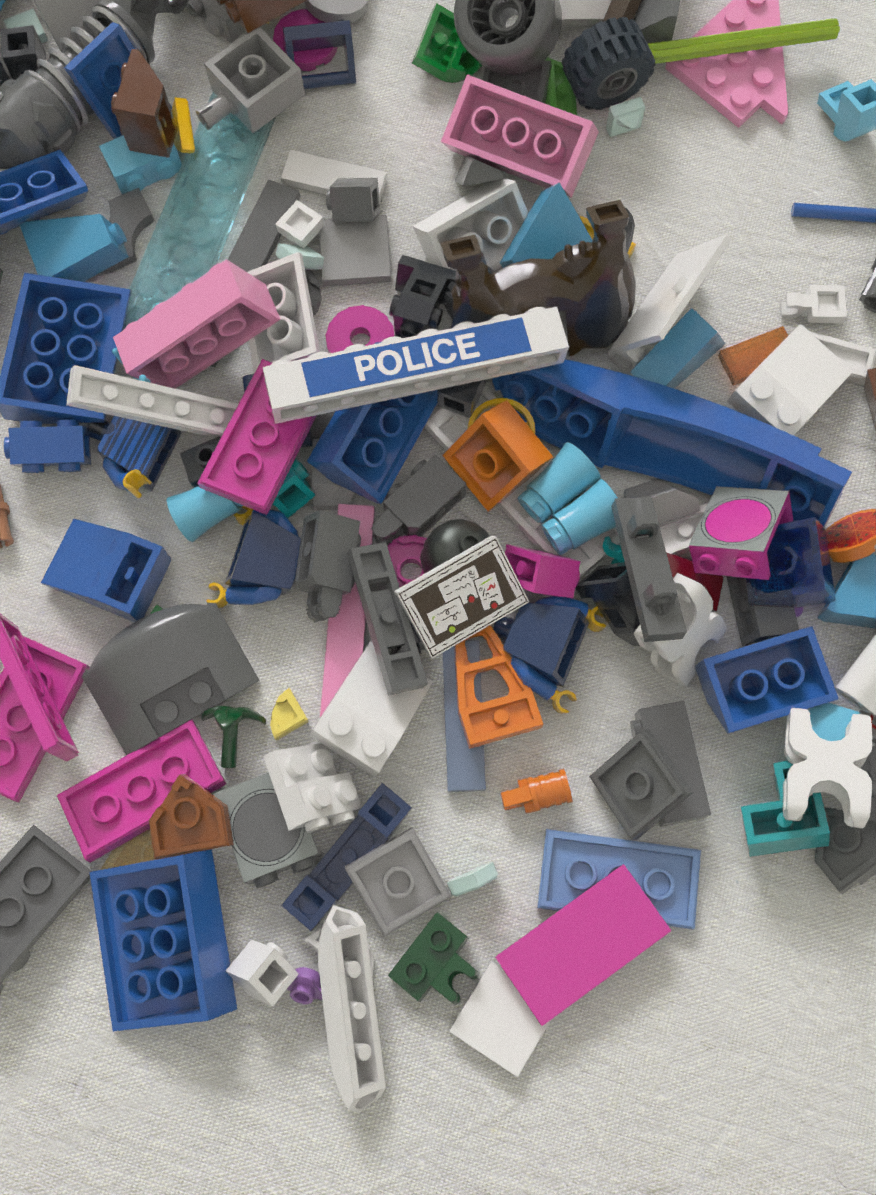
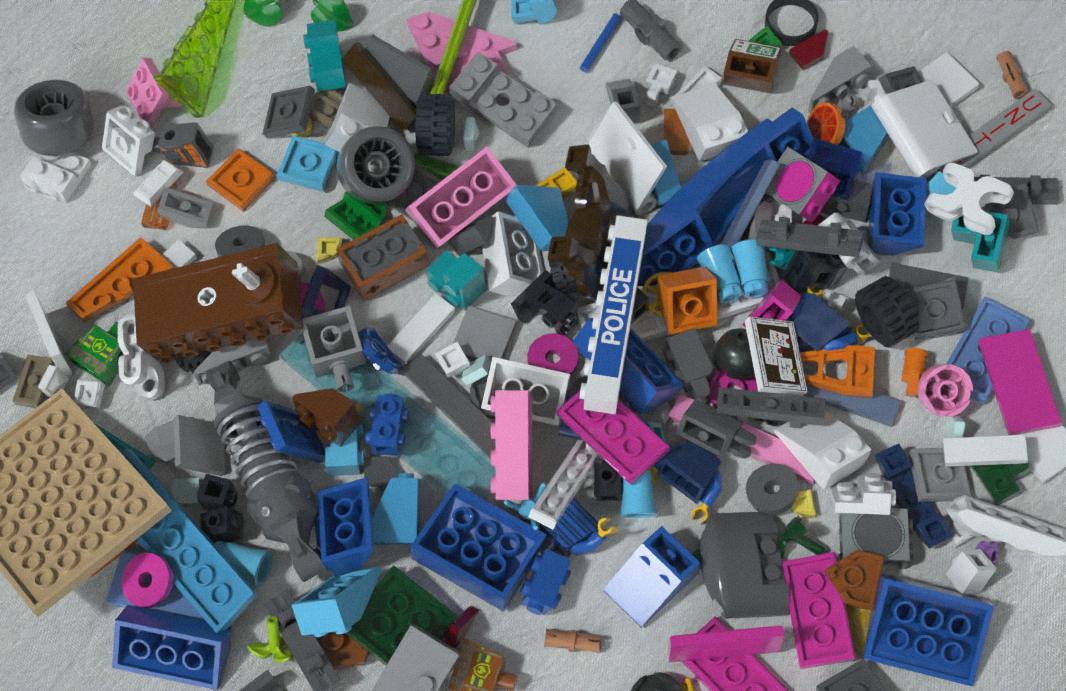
camera: 65 degrees left, 10 degrees down
dark grey brick [326,178,380,222] -> none
none -> light yellow tile [317,237,343,264]
none -> piece [336,214,429,301]
none -> blue plate [358,328,403,374]
none -> blue brick [366,393,409,456]
none -> teal brick [426,250,486,311]
none -> light grey piece [449,52,557,147]
none -> dark grey slope [606,79,640,123]
none -> sand blue tile [720,159,780,248]
none -> dark grey tile [745,463,800,515]
none -> white tile [821,289,850,317]
none -> black tyre [855,276,920,348]
none -> bright pink cylinder [917,364,973,417]
none -> white tile [943,435,1028,467]

